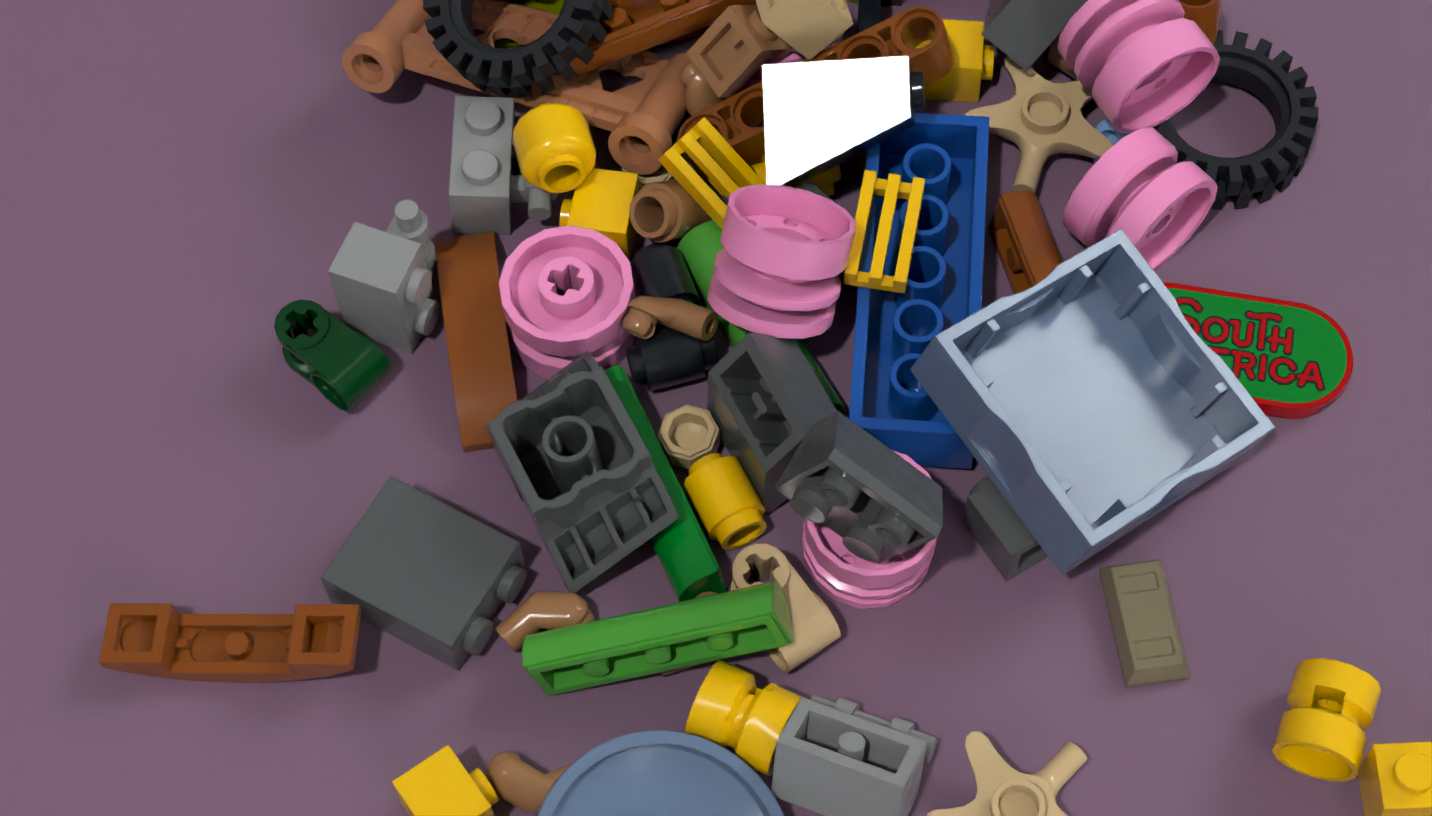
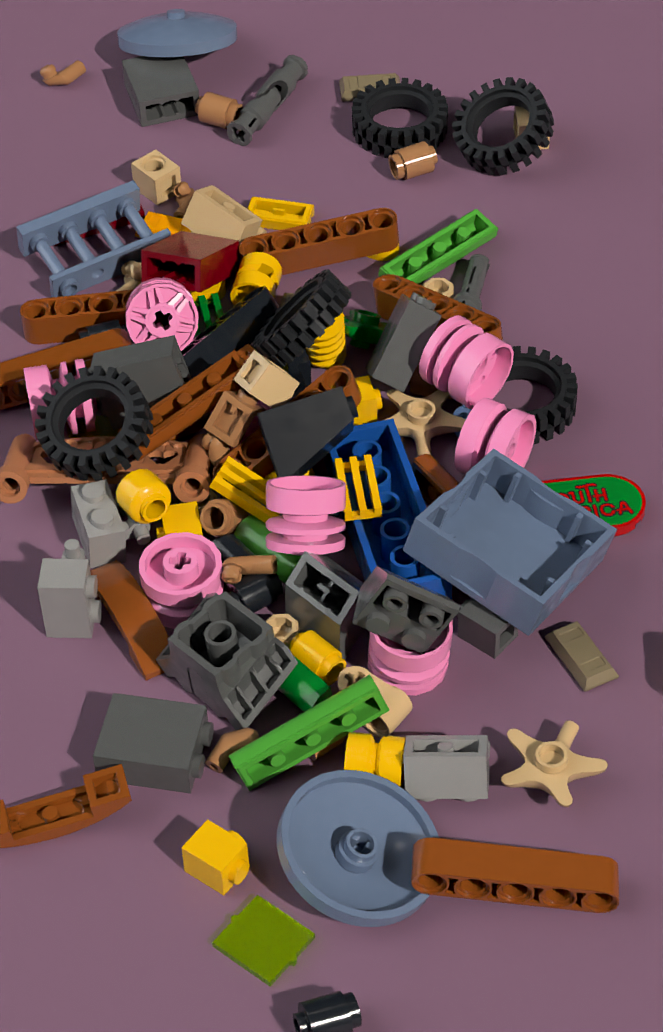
camera: 20 degrees left, 15 degrees down
dark green piece [274,300,392,413] -> none
medium nougat arm [488,751,573,813] -> none

